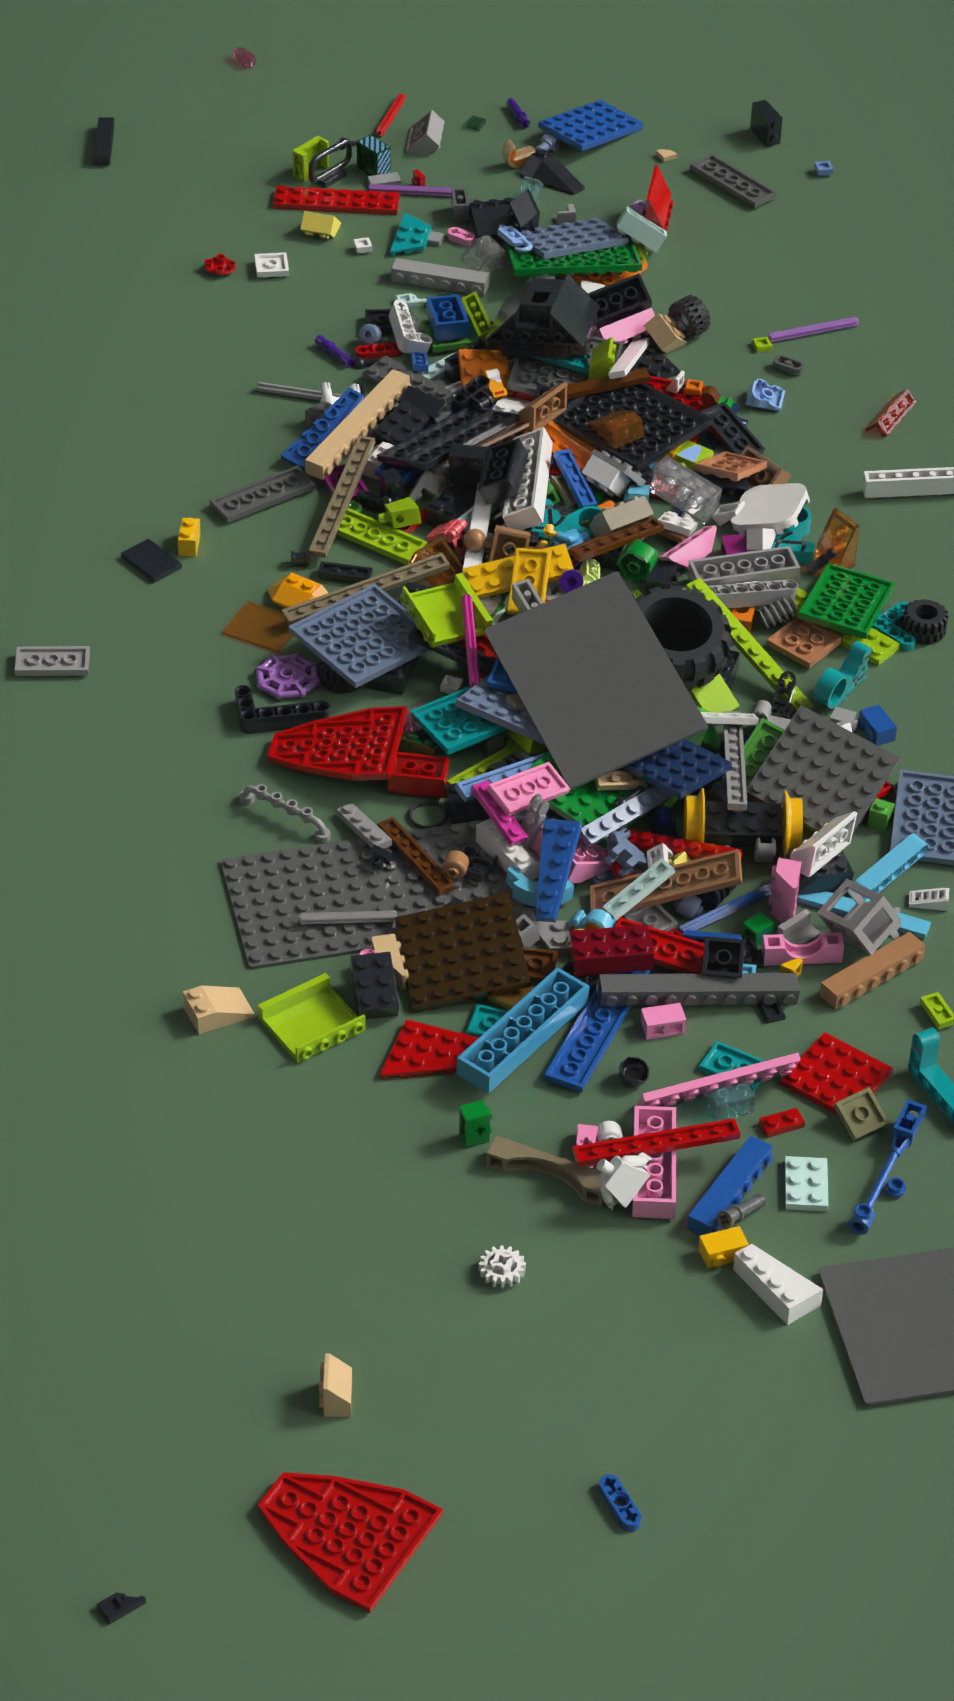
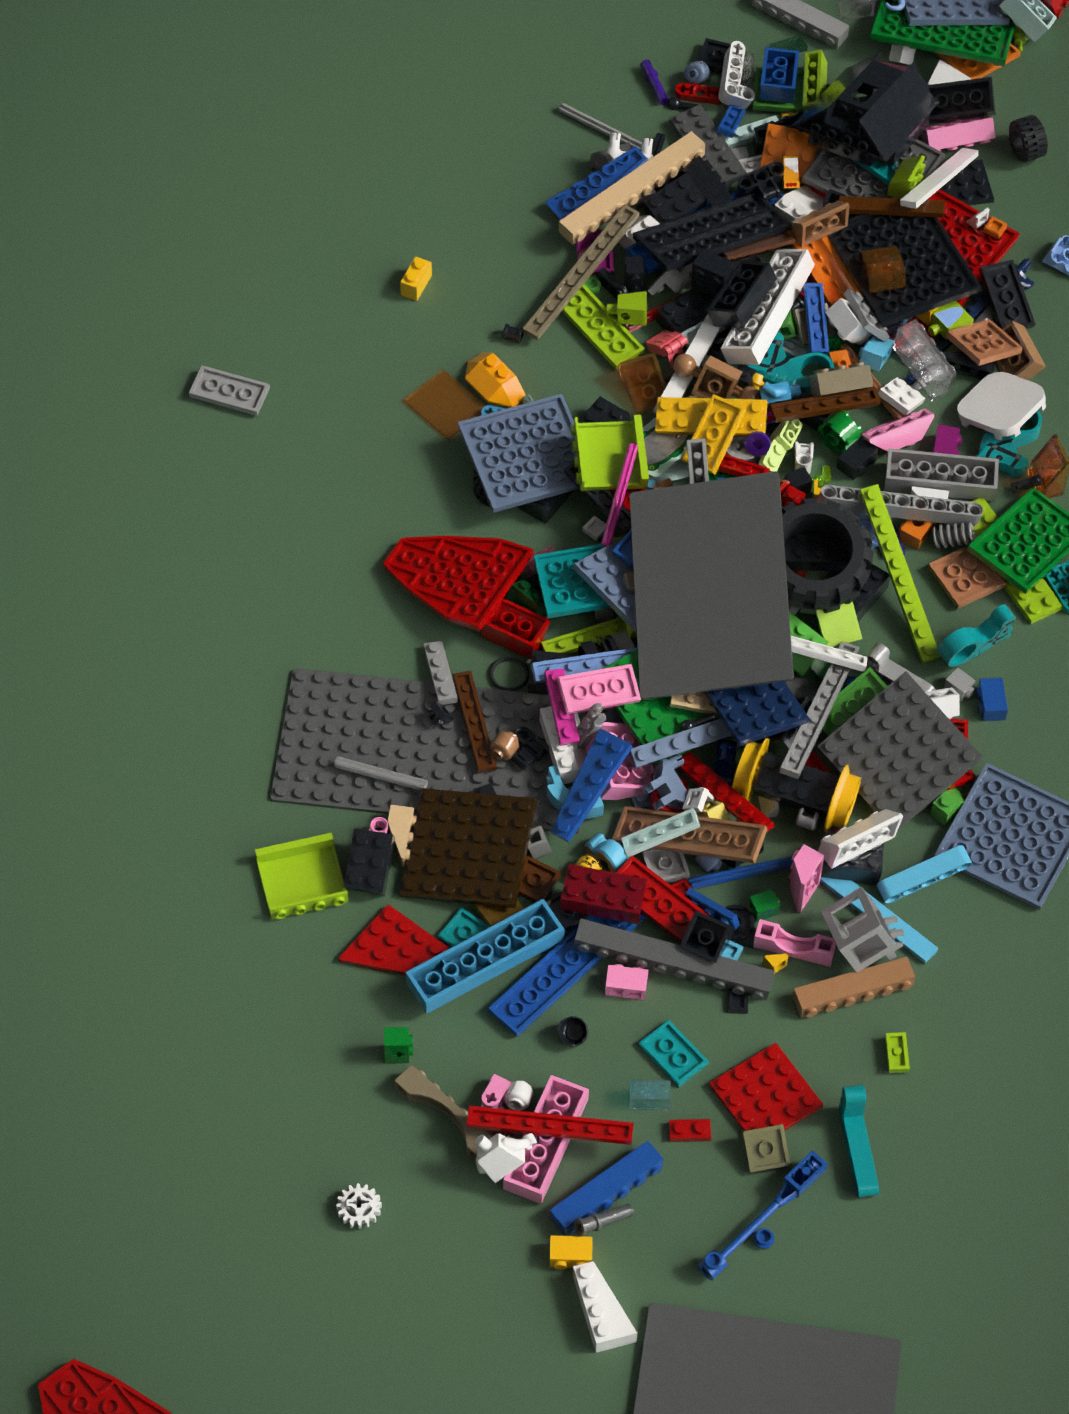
camera: 20 degrees right, 15 degrees up
black tile [121,538,182,583] -> none
tan slope [183,986,255,1035] -> none
dark grey plate [210,465,316,523] -> none
black beam [235,685,330,734] -> none
light grey bar [239,784,331,843] -> none
medium lavender plate [254,653,321,700] -> none
dark tan plate [282,553,450,626] -> none
black plate [317,561,373,583] -> none
tan slope [319,1353,352,1417] -> none
light aqua tile [395,293,426,308] -> none
light grey wing [532,921,569,954] -> none
bright pink plate [636,1053,801,1107] -> none
tan slope [644,313,687,353] -> none
reddish brown leg [700,386,734,408] -> none
white slope [712,501,745,526] -> none
white slope [747,528,777,551] -> none
black beam [771,671,798,719] -> none
light grey panel [777,909,820,945] -> none
light aqua plate [785,1156,828,1212] -> none
white slope [909,888,950,911] -> none

